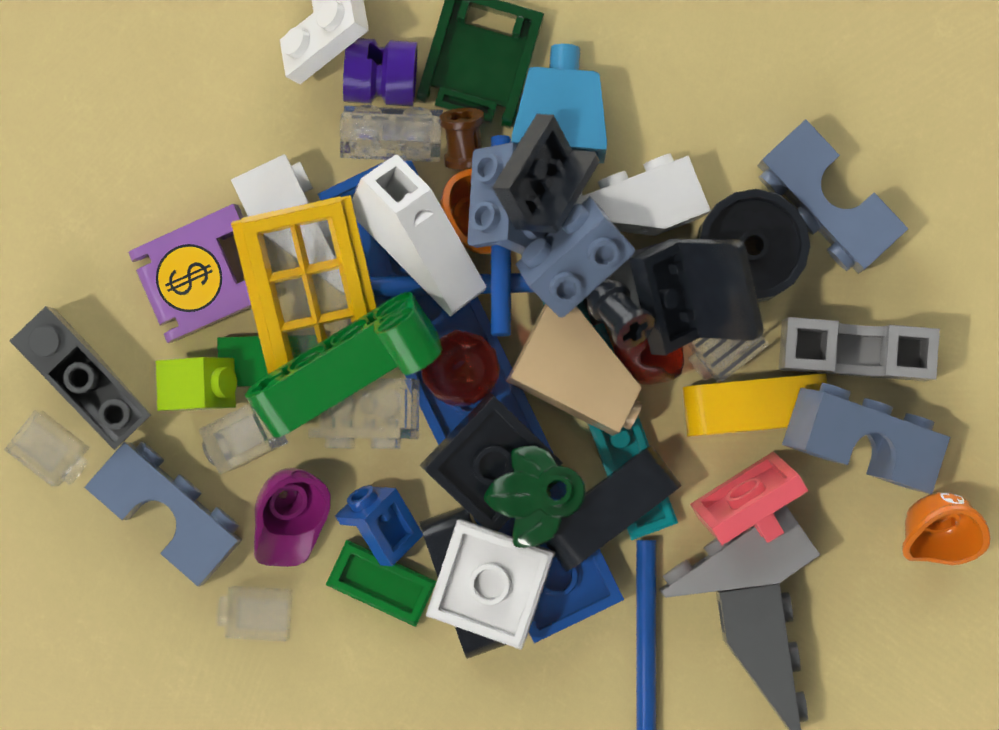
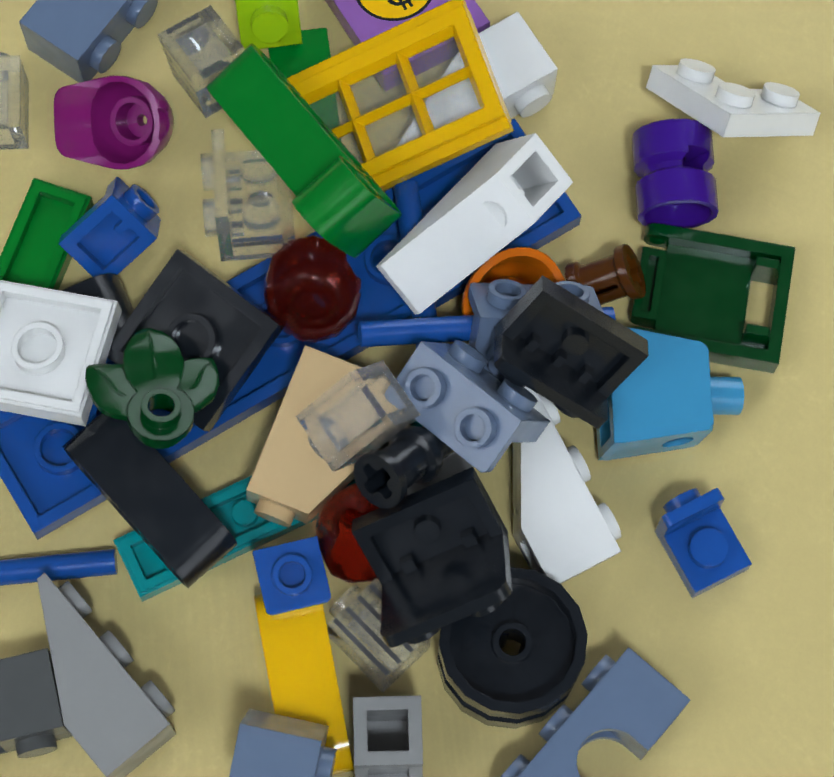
camera: 80 degrees right, 15 degrees down
clear bracket [340,105,443,162] -> none
coral hinge [690,451,808,545] -> none
none -> blue bracket [252,536,331,616]
none -> clear brick [296,360,420,472]
none -> blue bracket [655,488,752,598]

